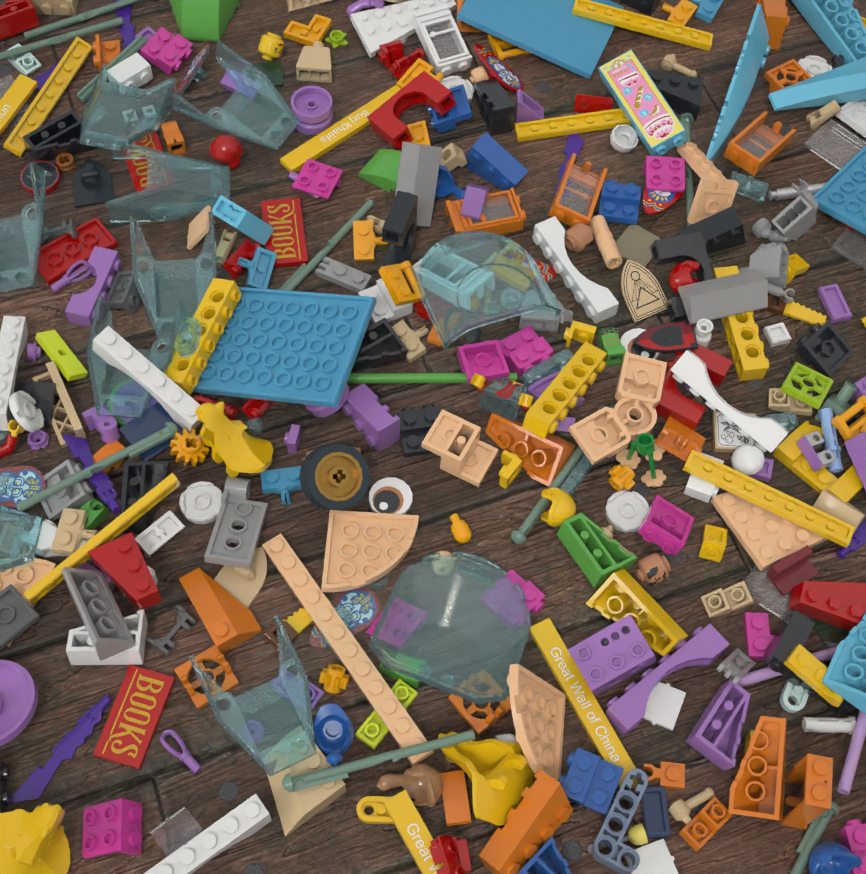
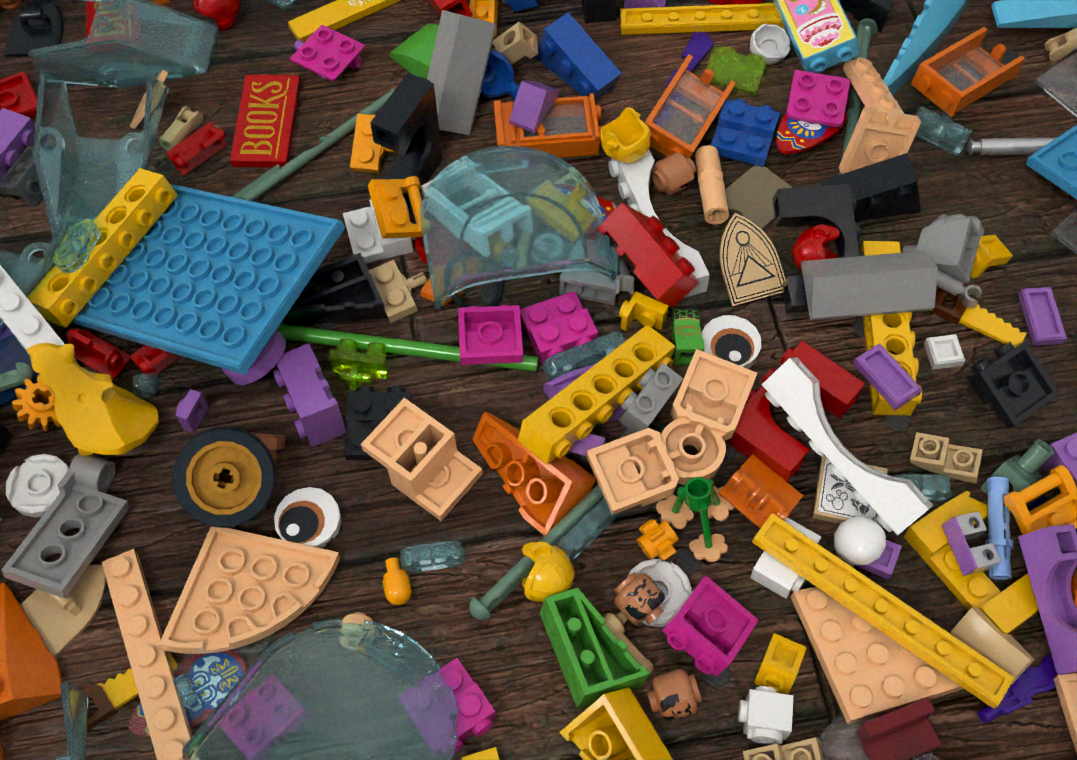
camera: 15 degrees right, 0 degrees up
medium azure window [211,195,274,245] -> none
dark azure plate [237,246,277,289] -> none
dark azure plate [260,466,302,505] -> none
light grey hinge [314,257,372,293] -> none
torso [470,373,534,422] -> none
yellow bracket [499,450,522,489] -> none
shield [633,320,698,355] -> none
white piece [694,319,713,348] -> none
light grey torso [751,178,818,243] -> none
lime piece [780,362,834,410] -> none
none -> clear neon green hips [328,338,389,390]
none -> clear light blue beam [400,541,465,573]
none -> red wedge [597,203,700,307]
none -> yellow cap [601,107,651,164]
none -> nougat head [614,572,665,625]
none -> light grey plate [618,363,683,438]
none -> clear neon green bracket [706,46,766,96]
none -> white brick [738,686,794,745]
none -> medium lavender tile [853,343,922,410]

